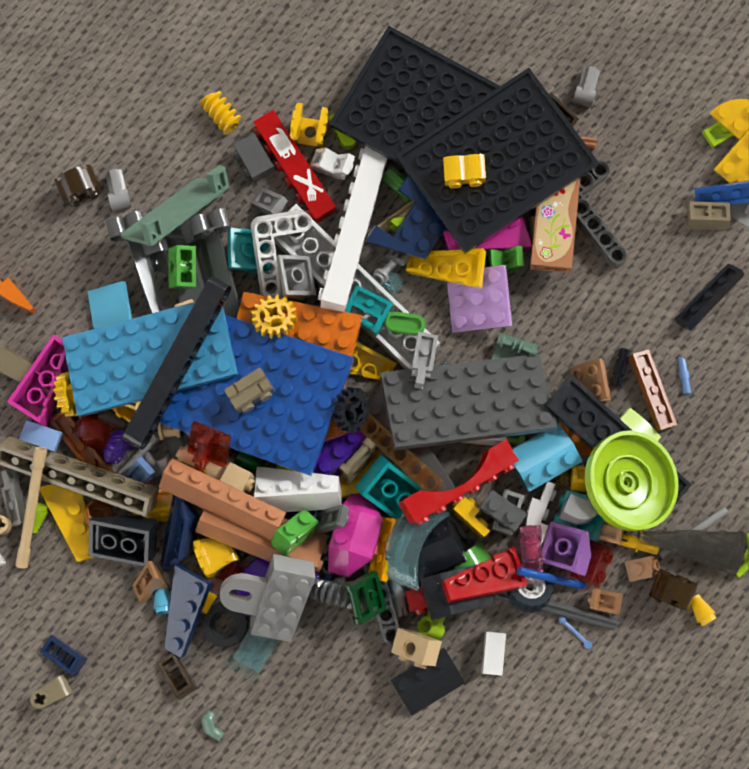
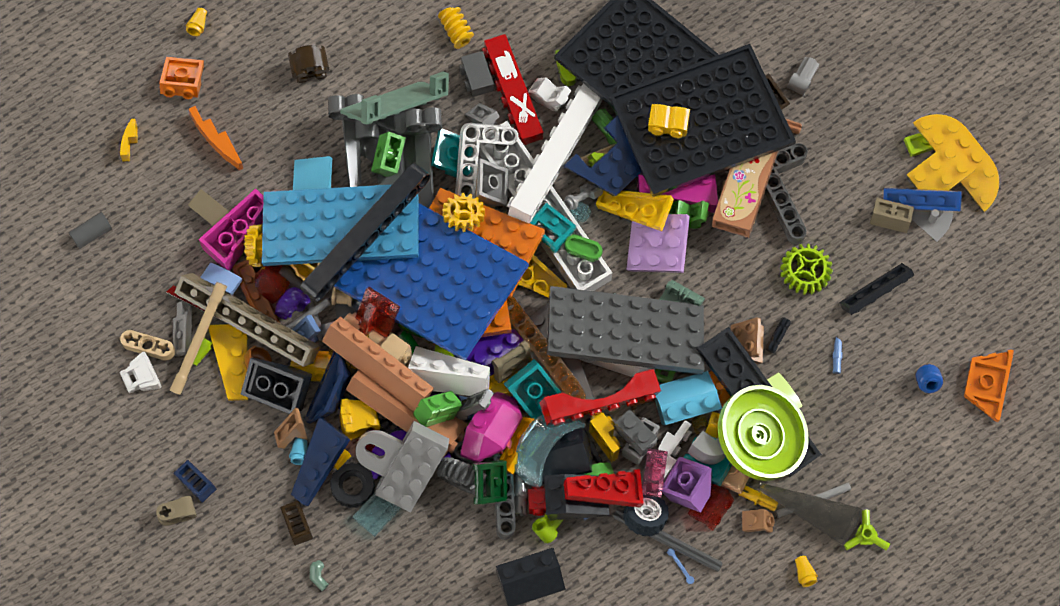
camera: 10 degrees right, 10 degrees down
light grey piece [105,169,132,211] -> none
dark tan brick [224,367,275,414] -> none
yellow piece [290,103,328,148] -> none
black gear [332,387,371,433] -> none
tan brick [391,628,442,669] -> none
light grey hinge [411,332,438,389] -> none
white panel [481,631,506,676] -> none
blue bar [516,567,586,590] -> none
medium nougat bracket [588,588,623,615] -> none
plate [629,349,677,432] -> none
dark brown brick [649,568,698,611] -> none
none -> lime gear [780,243,833,295]

